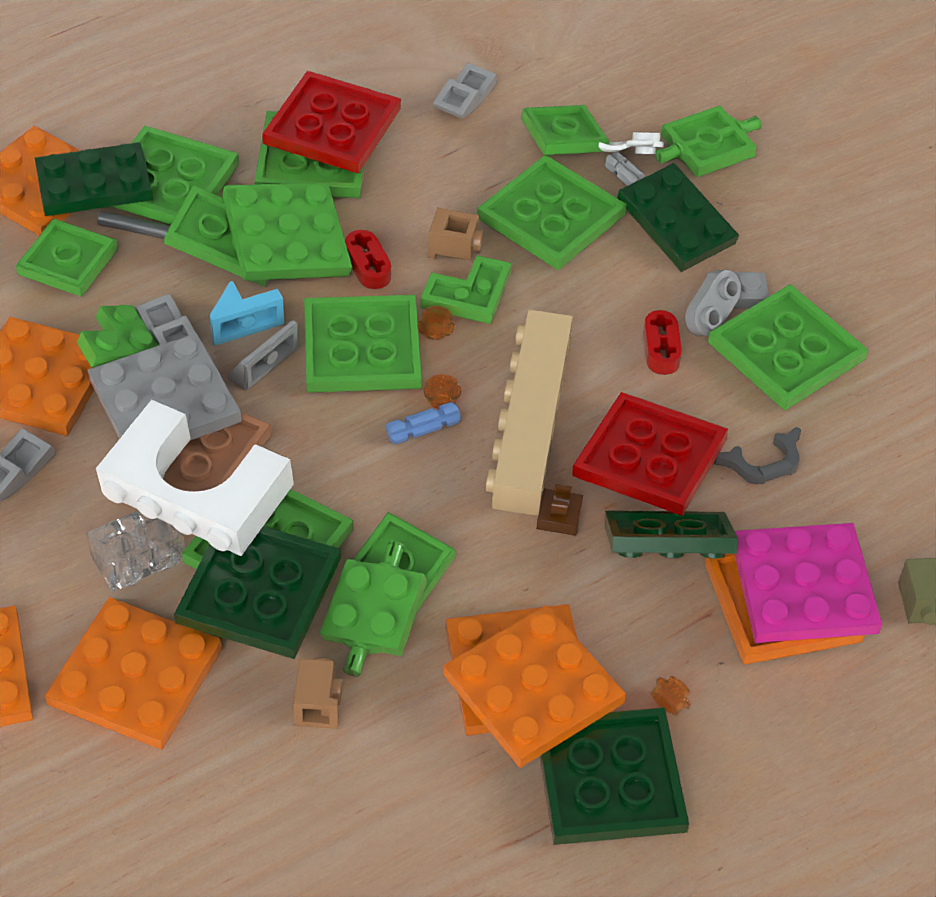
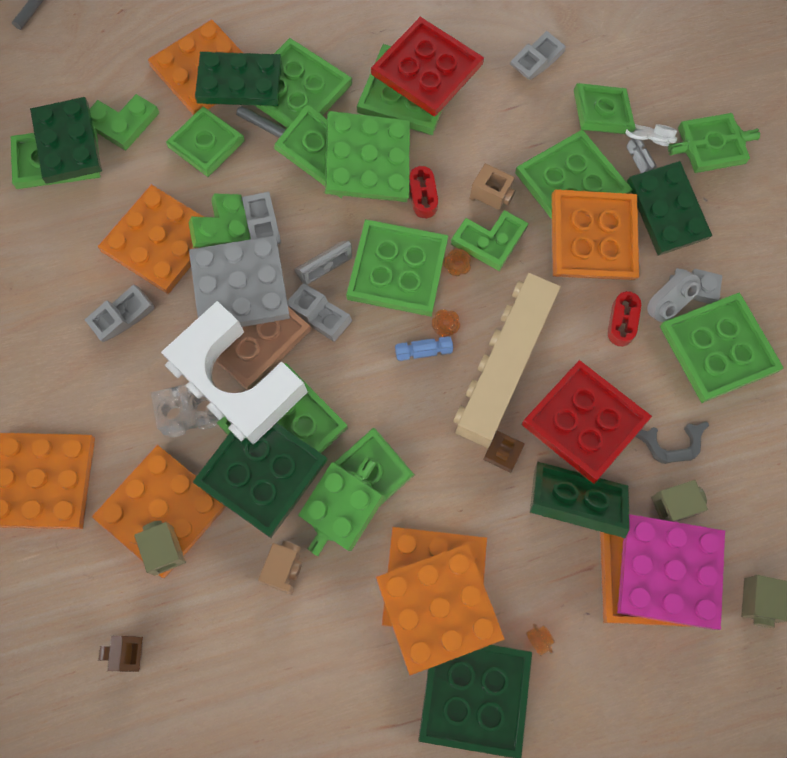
camera: 15 degrees right, 20 degrees up
medium azure slope [210,281,285,346] -> none
none -> reddish brown tile [98,636,143,672]
none -> olive brick [134,521,186,576]
none -> light grey slope [287,283,352,342]
none -> orange plate [552,189,639,280]
none -> olive brick [651,480,708,522]

